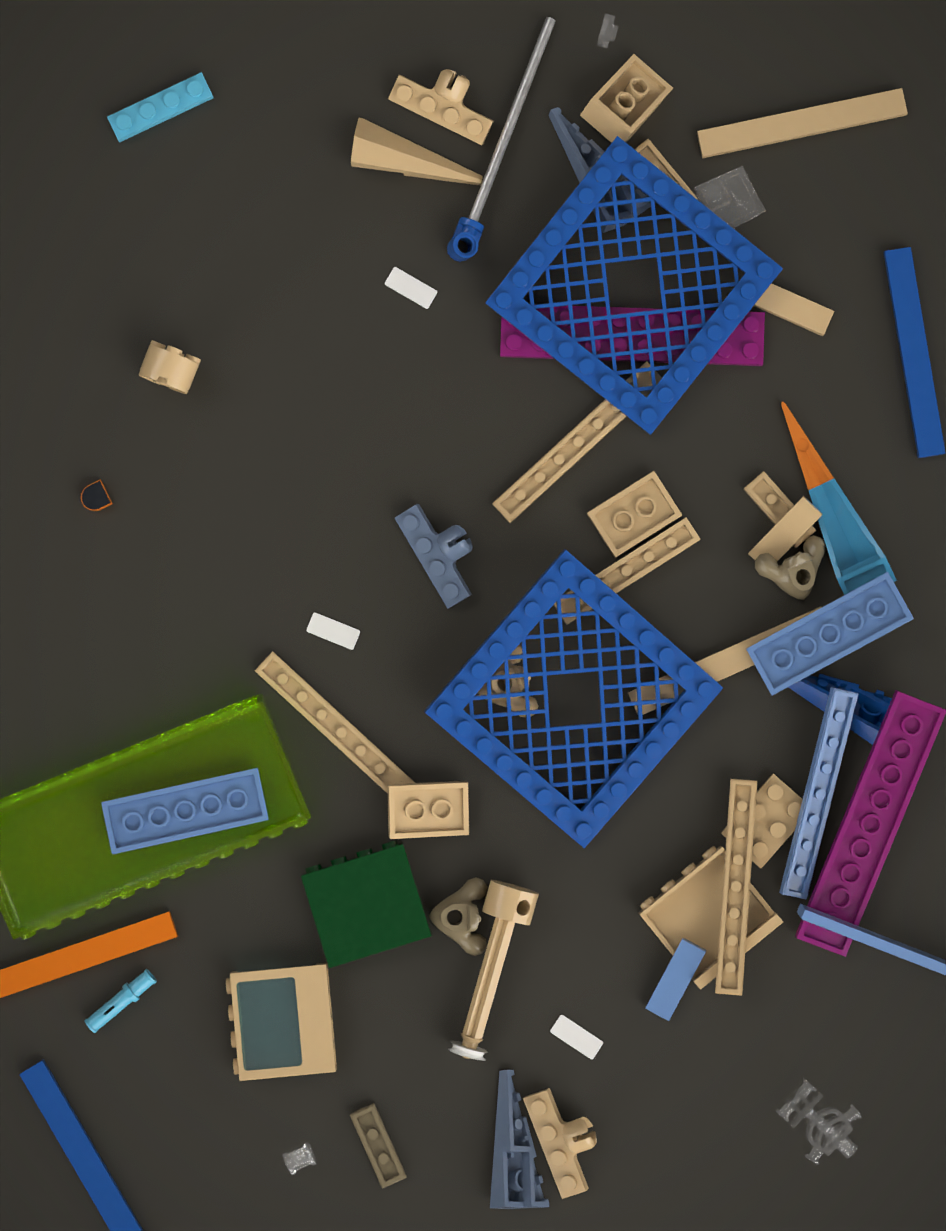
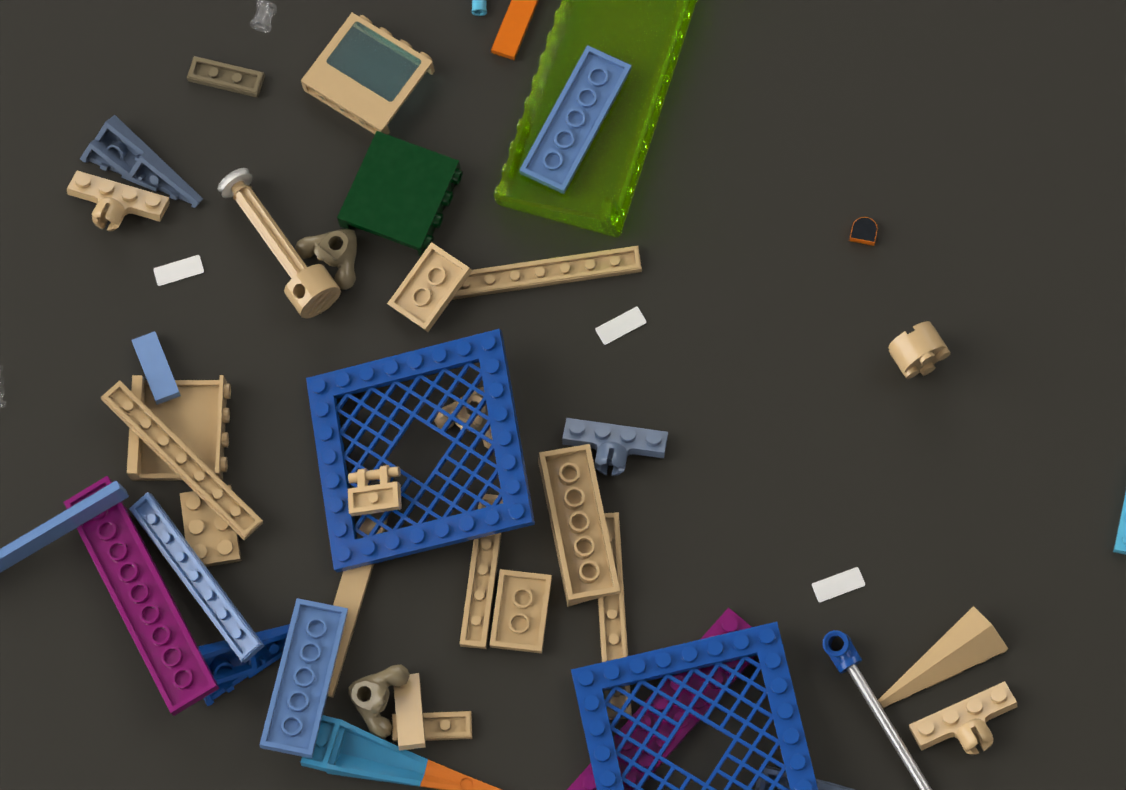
camera: 135 degrees right, 15 degrees down
none -> tan plate [348,465,402,516]
none -> tan arch [538,444,620,607]

